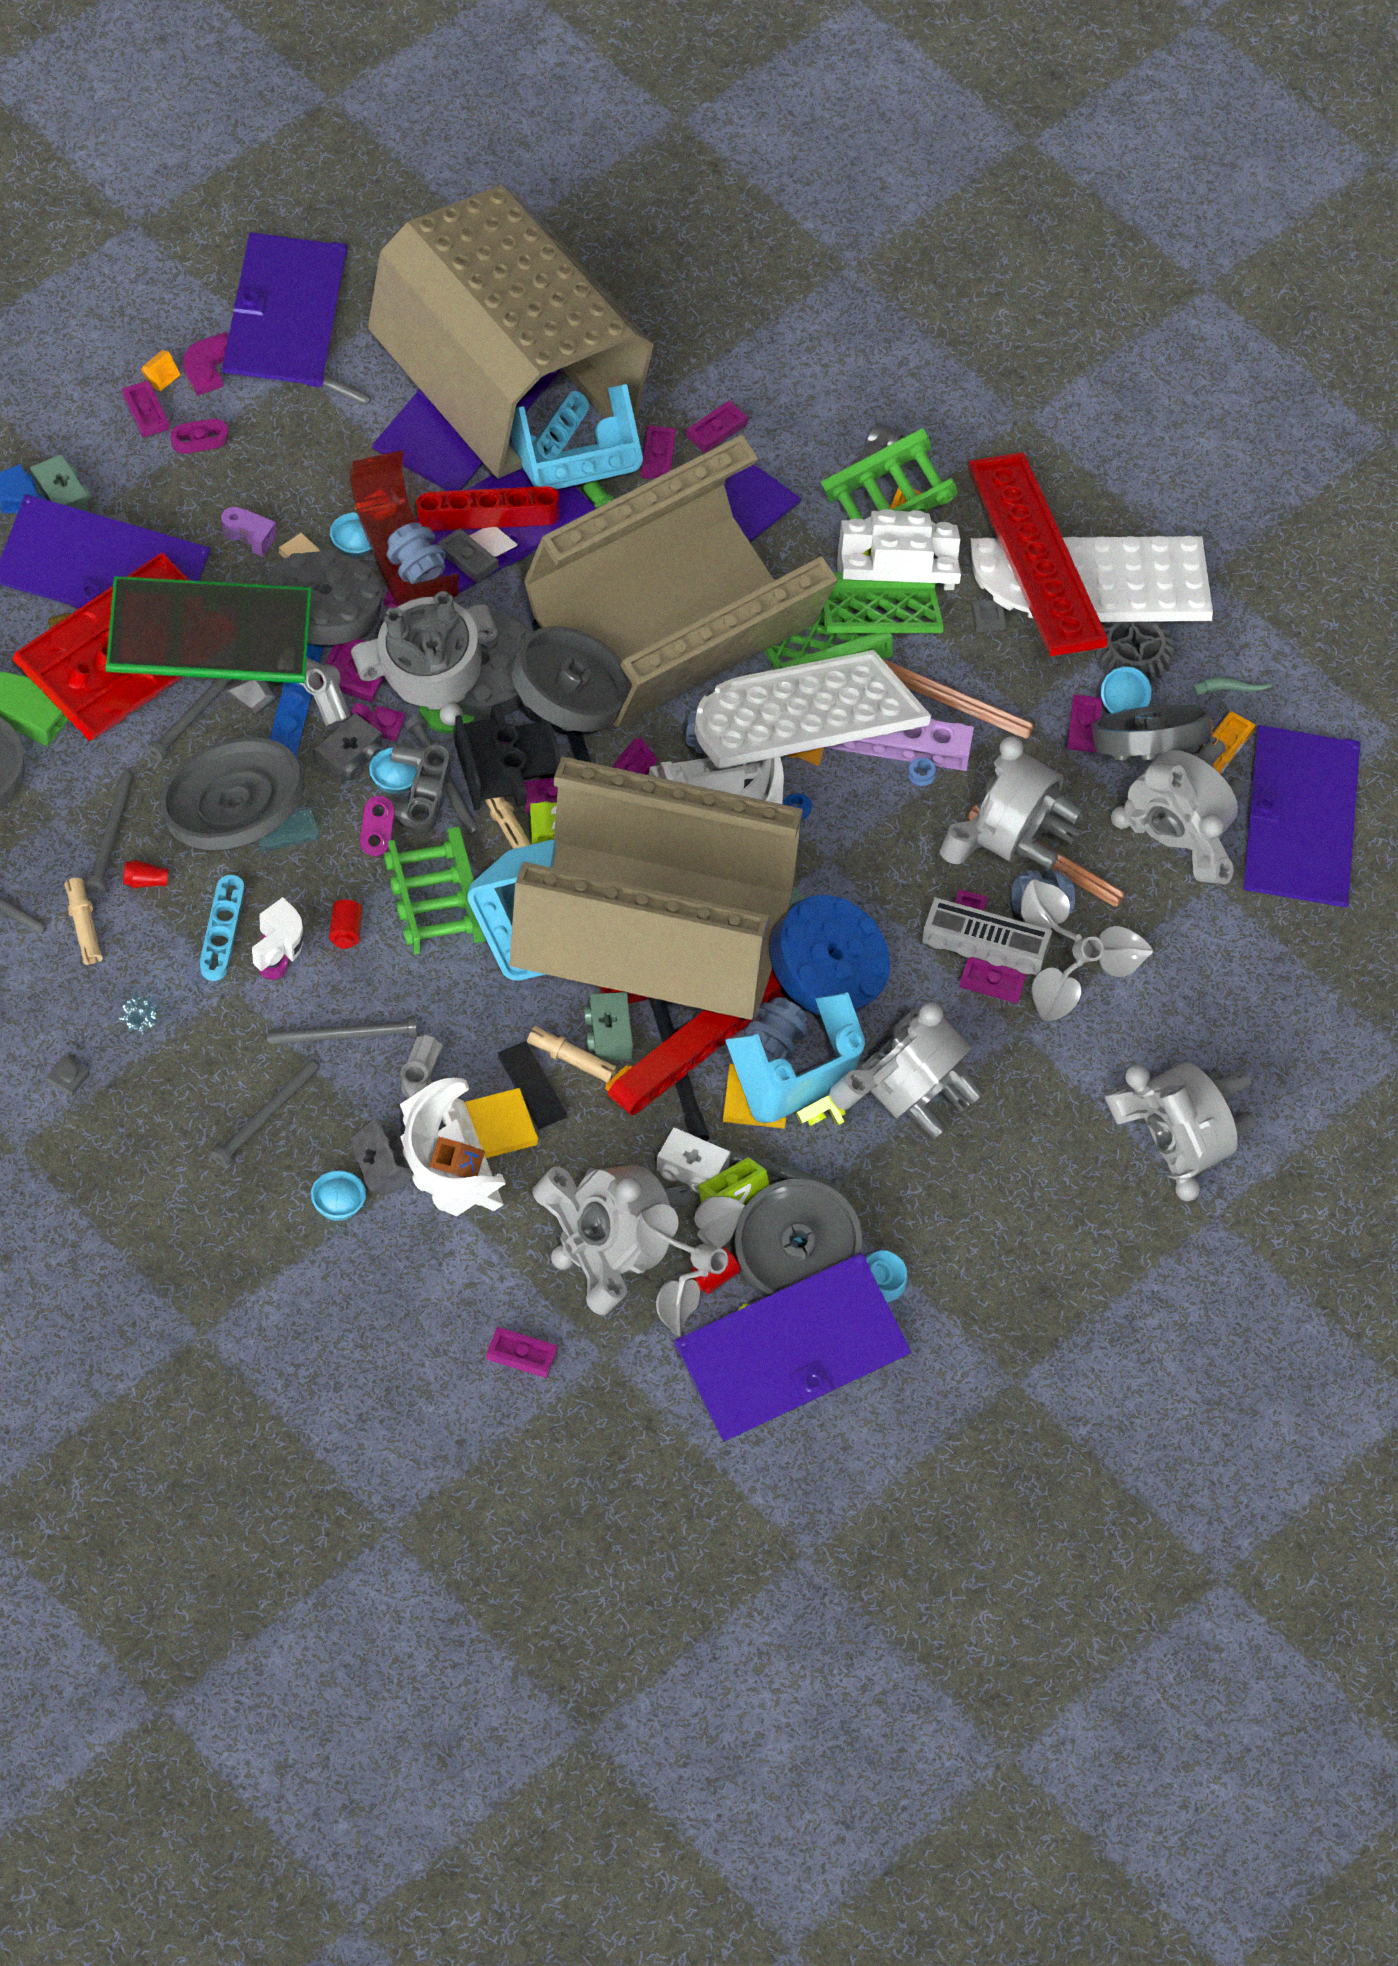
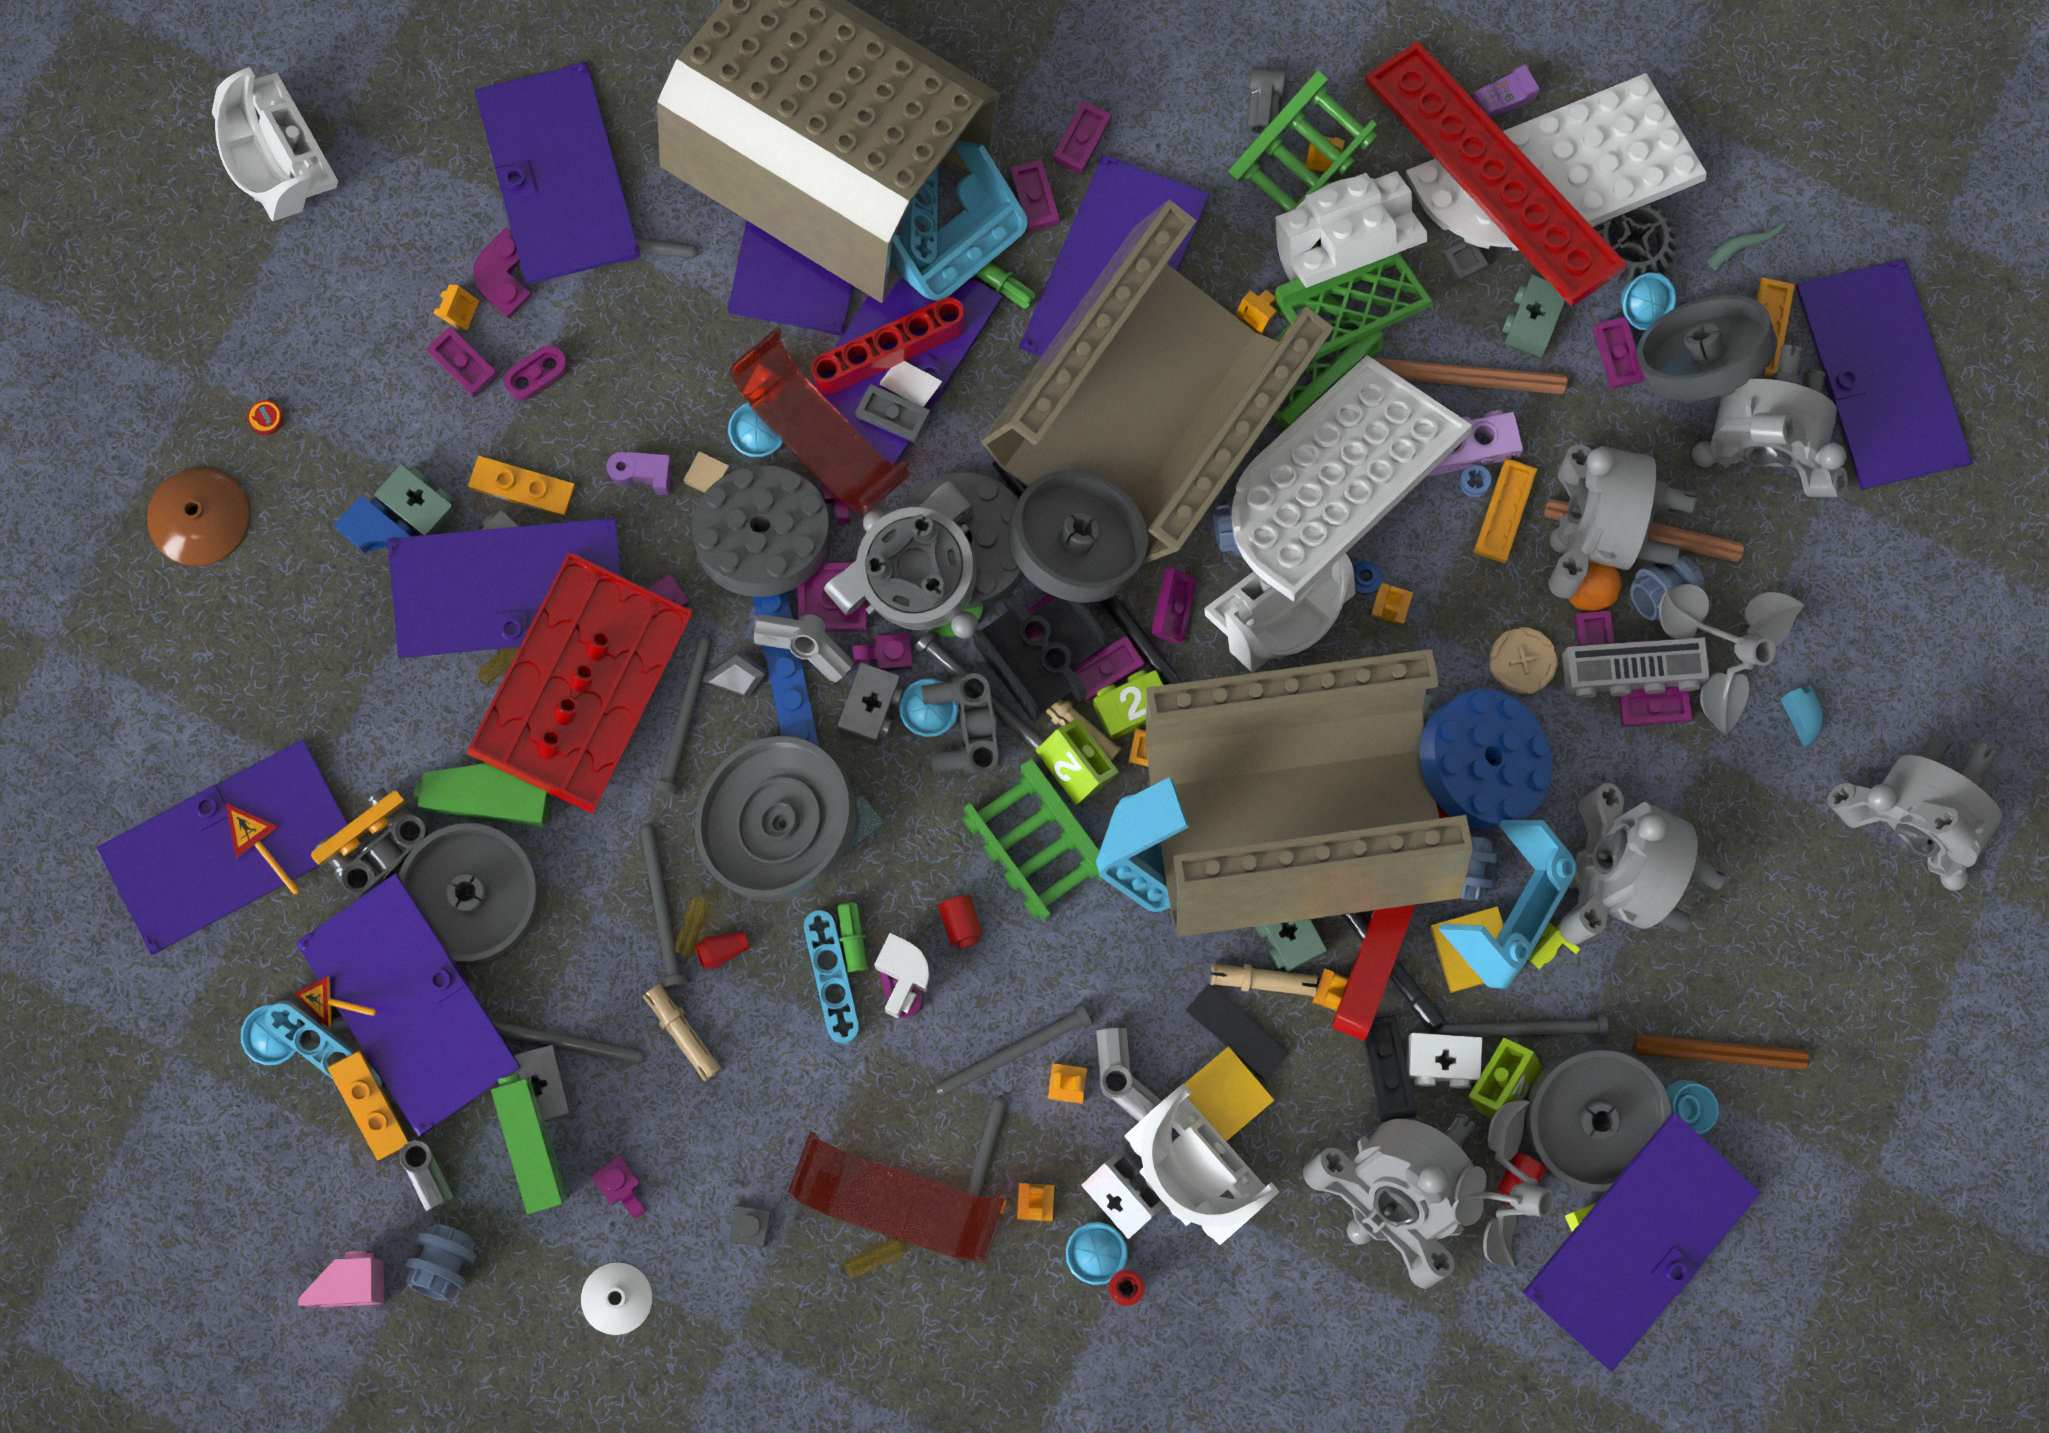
camera: 20 degrees left, 20 degrees up
clear smoke door [105,576,311,683] -> none
clear light blue gear [119,993,159,1034] -> none
magenta plate [360,796,395,857] -> none
sand blue piece [387,523,446,586] -> none
dark orange brick [429,1137,485,1178] -> none
magenta plate [486,1327,558,1378] -> none
none -> white piece [212,67,338,221]
none -> light orange plate [468,456,576,517]
none -> clear yellow piece [674,897,709,957]
none -> clear red windscreen [788,1131,1007,1264]
none -> bright green axle [838,902,869,973]
none -> clear yellow piece [844,1239,904,1278]
none -> light orange tile [1017,1183,1054,1221]
none -> lime brick [1035,718,1119,805]
none -> light orange tile [1048,1063,1087,1104]
none -> red cone [1109,1270,1145,1306]
none -> black tile [1364,1015,1417,1122]
none -> light orange tile [1370,583,1413,626]
none -> medium lavender leg [1471,64,1539,119]
none -> light orange plate [1473,458,1538,564]
none -> tan tile [1489,627,1558,695]
none -> sand green brick [1502,275,1565,358]
none -> orange hair [1568,562,1622,612]
none -> dark orange axle [1634,1034,1809,1070]
none -> medium azure brick [1780,685,1824,748]

